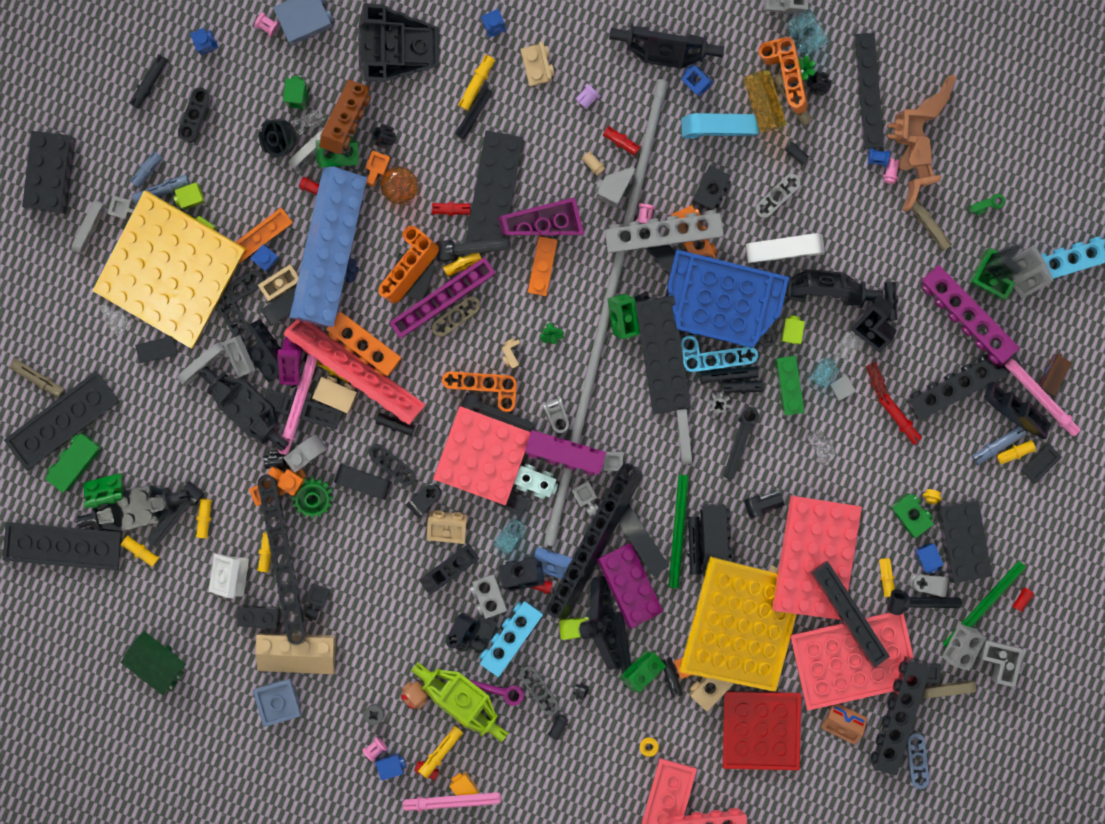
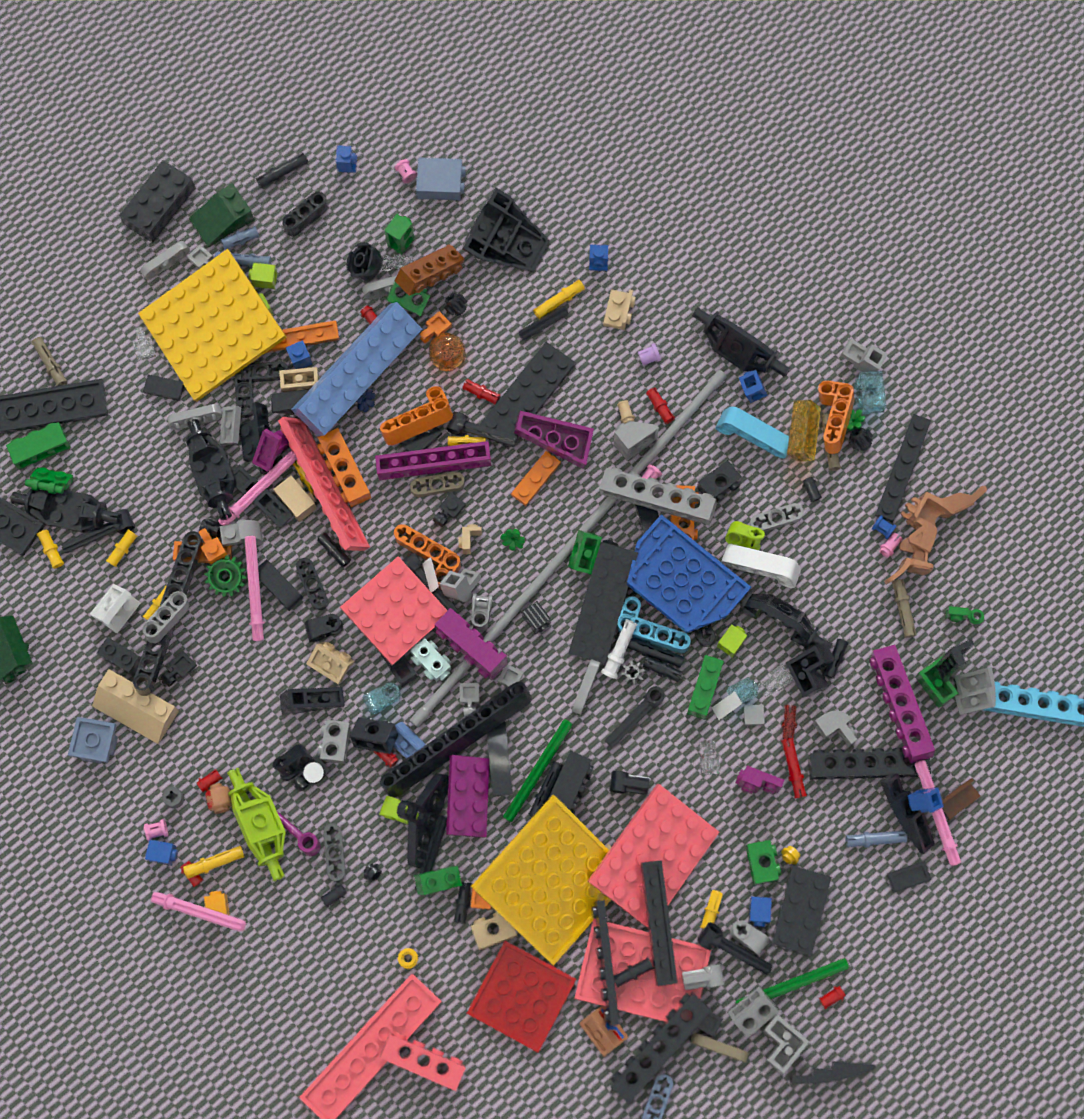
camera: 35 degrees right, 15 degrees down
medium azure brick [479,599,543,677] -> none
yellow axle [997,440,1036,464] -> none
none -> light grey beam [142,591,189,643]
none -> dark green slope [189,183,255,248]
none -> red pin [196,769,223,792]
none -> bright pink axle [245,536,265,641]
none -> white tile [304,762,324,783]
none -> white sticker [423,557,439,593]
none -> black plate [432,492,466,528]
none -> light grey brick [440,568,481,602]
none -> black brick [522,601,551,634]
none -> black plate [591,900,619,1026]
none -> white pin [601,619,637,679]
none -> black pin [614,957,654,988]
none -> light grey piece [682,964,725,990]
none -> white sticker [712,691,742,720]
none -> lime piece [725,521,765,551]
none -> magenta plate [735,765,784,794]
none -> black slope [790,1061,876,1084]
none -> light grey brick [813,711,858,747]
none -> blue brick [908,787,944,813]

